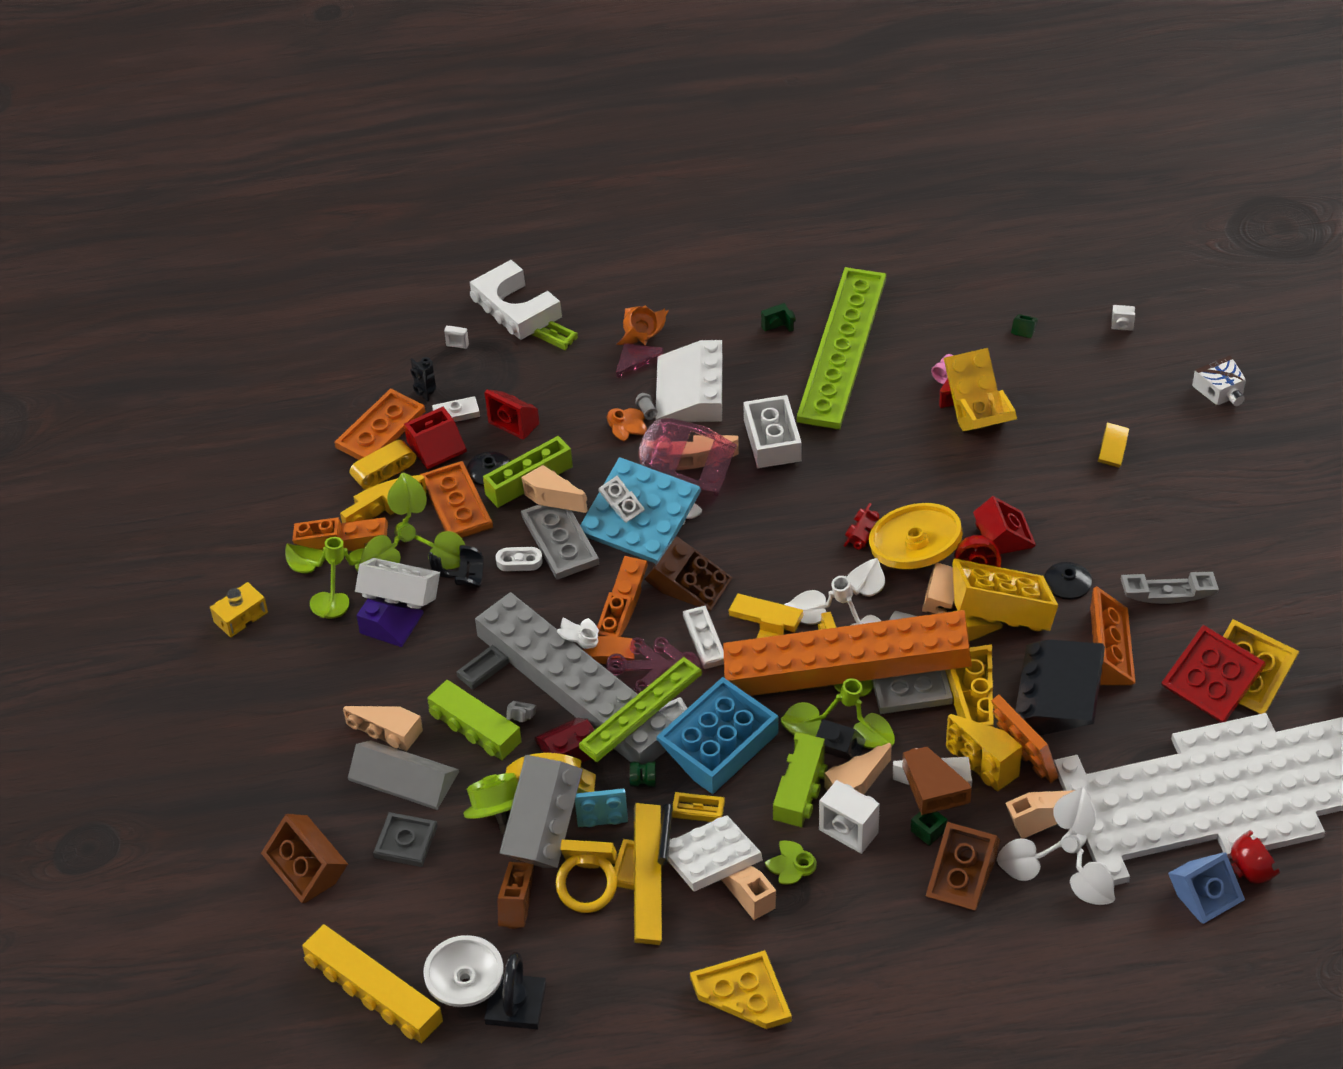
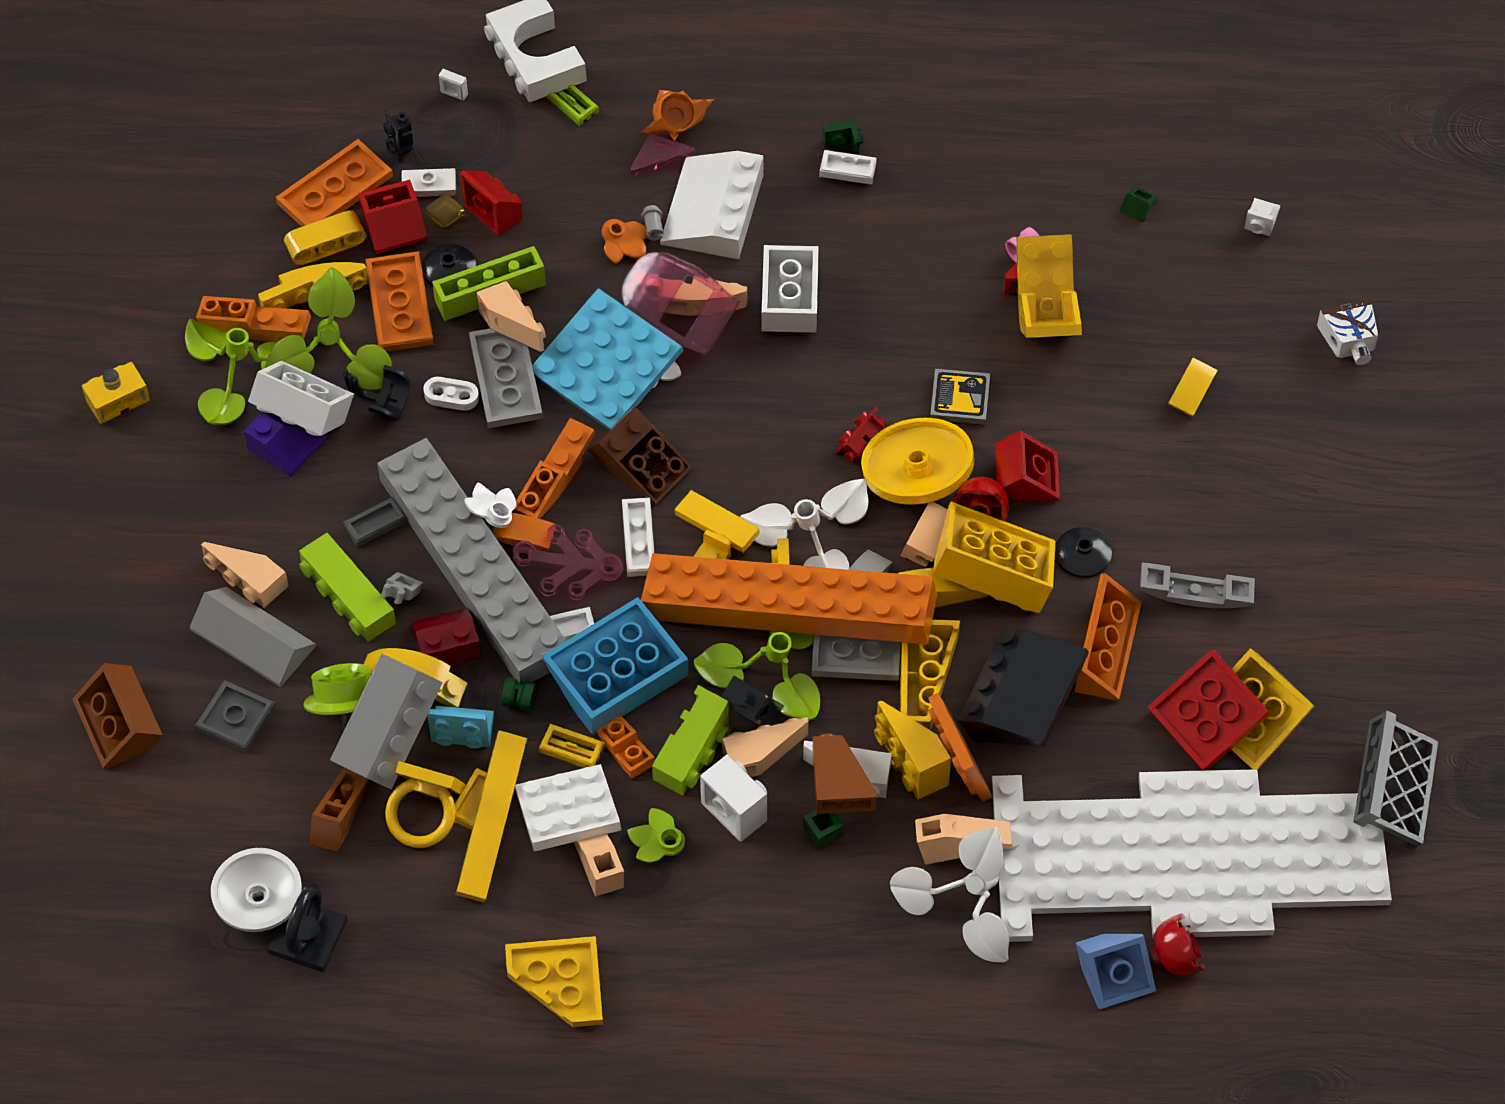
camera: 10 degrees right, 10 degrees up
yellow brick [302,924,443,1044] -> none
lime tile [579,657,702,762] -> none
white slope [598,476,645,523] -> none
black bar [658,804,673,865] -> none
lime plate [797,267,886,429] -> none
dark orange slope [926,822,1001,911] -> none
none -> clear yellow tile [426,193,464,229]
none -> orange slope [597,715,655,779]
none -> white plate [819,150,877,184]
none -> tile [930,369,990,425]

